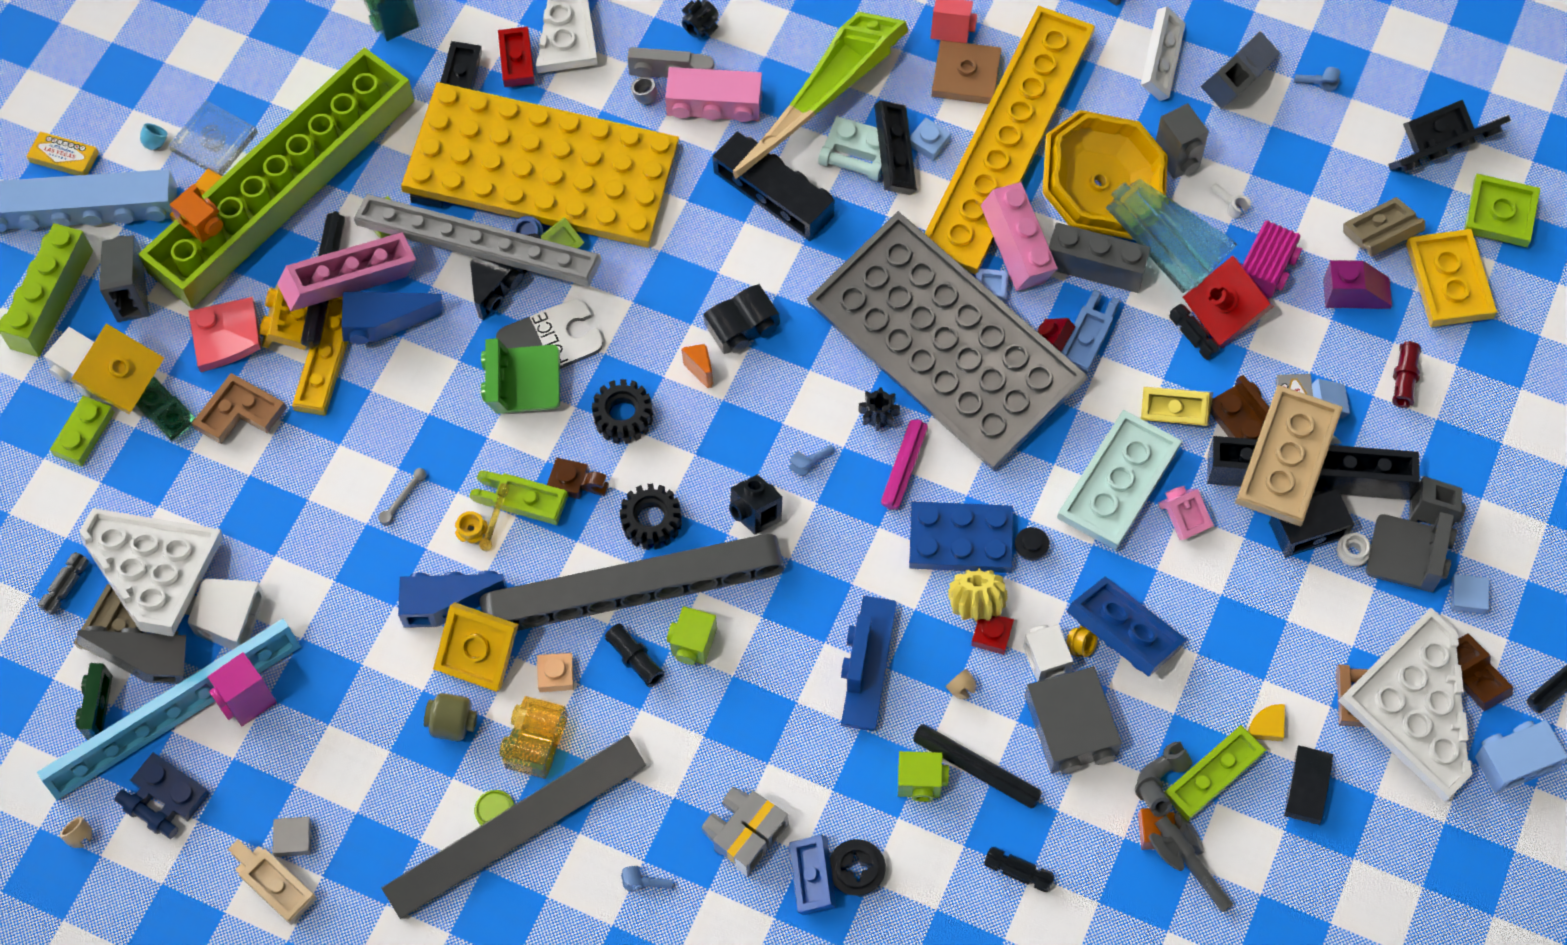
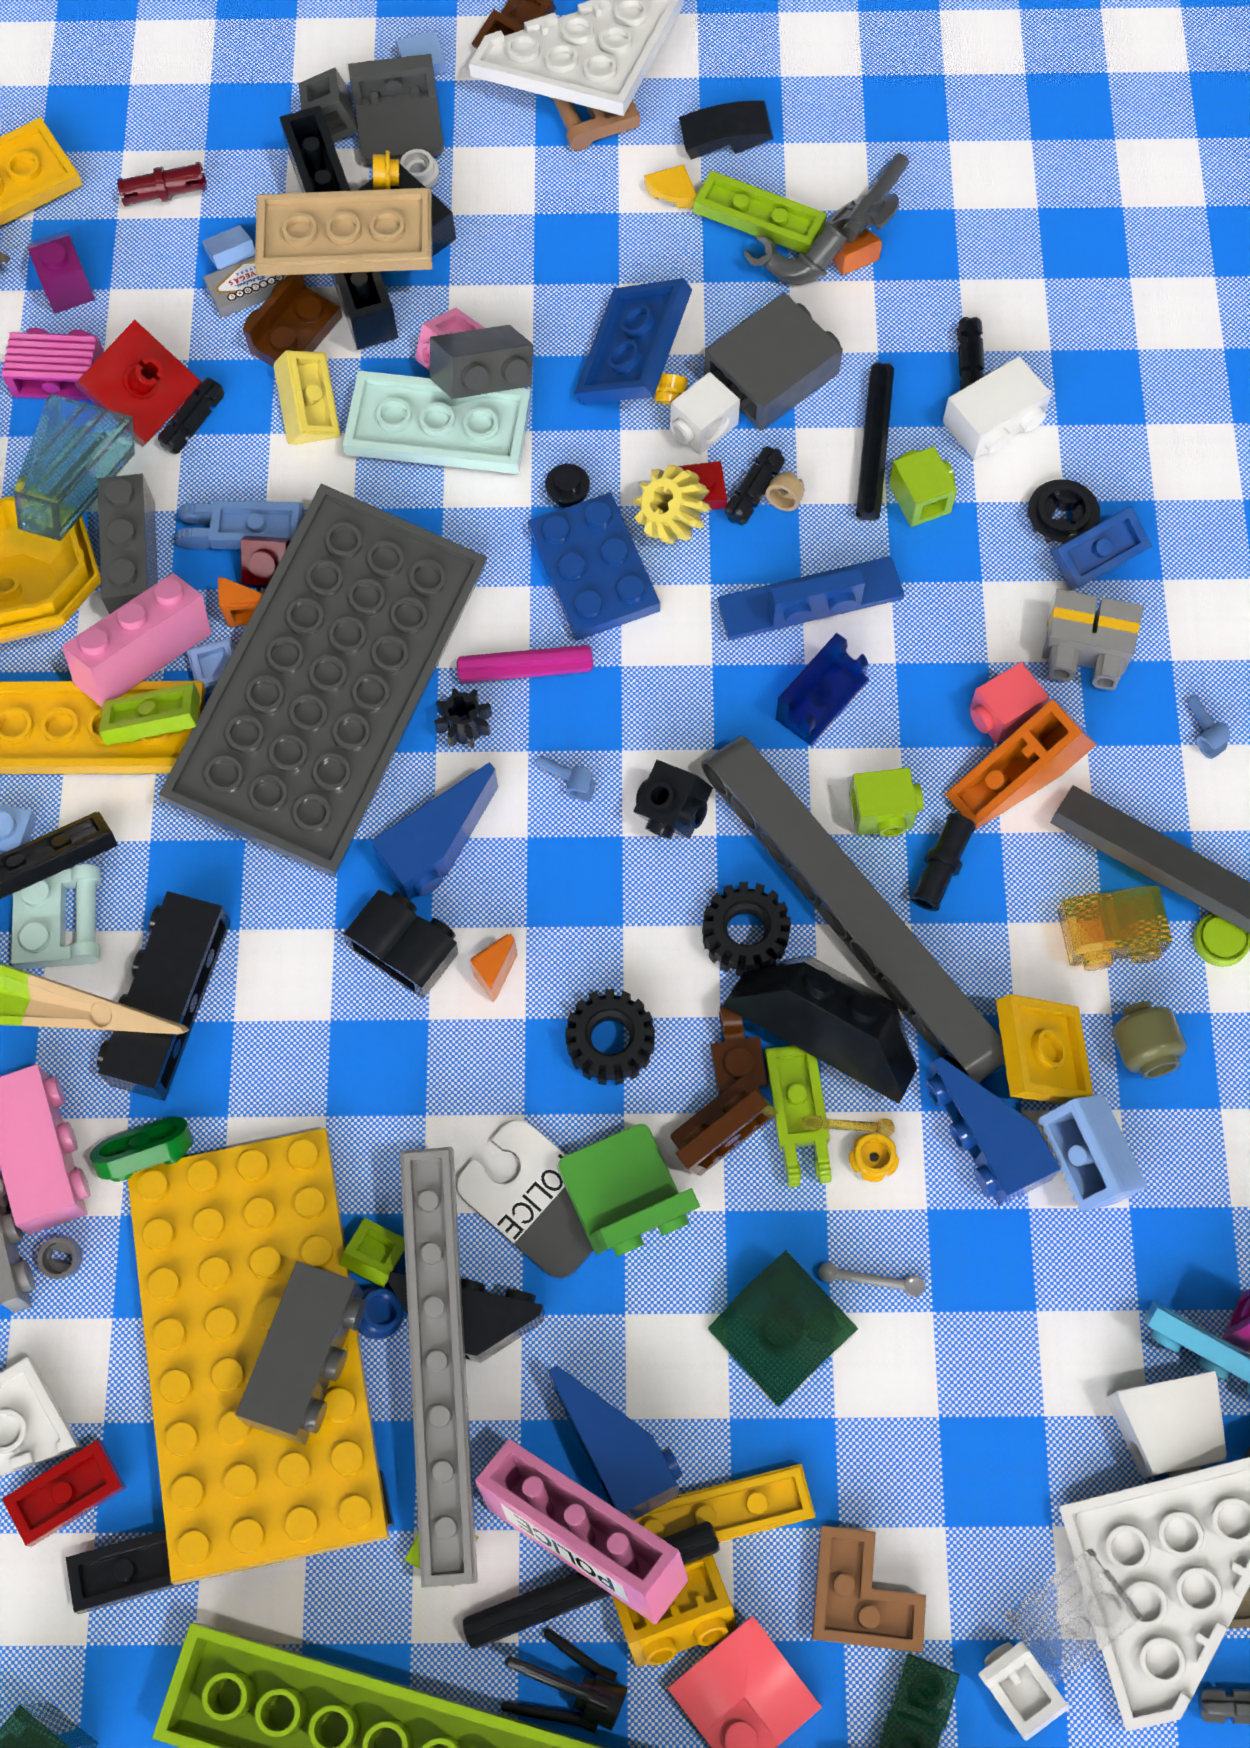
camera: 115 degrees left, 5 degrees up
light nougat plate [537,653,574,692] -> none
none -> green plate [89,1117,194,1182]
none -> lime plate [99,682,200,746]
none -> orange slope [218,577,263,627]
none -> dark grey brick [235,1261,366,1445]
none -> blue slope [371,762,498,900]
none -> yellow plate [373,150,399,190]
none -> dark grey brick [430,325,533,399]
none -> black plant [501,1628,628,1733]
none -> reddish brown bracket [670,1075,778,1176]
none -> clear green slope [707,1250,858,1408]
none -> black wedge [723,956,917,1104]
none -> black axle [724,446,785,525]
none -> clear blue hinge [775,632,869,746]
none -> white brick [942,356,1052,460]
none -> orange slope [945,698,1097,830]
none -> coral brick [969,661,1050,744]
none -> white bracket [978,1641,1070,1741]
none -> clear plate [1005,1548,1143,1685]
none -> light blue brick [1038,1094,1148,1211]

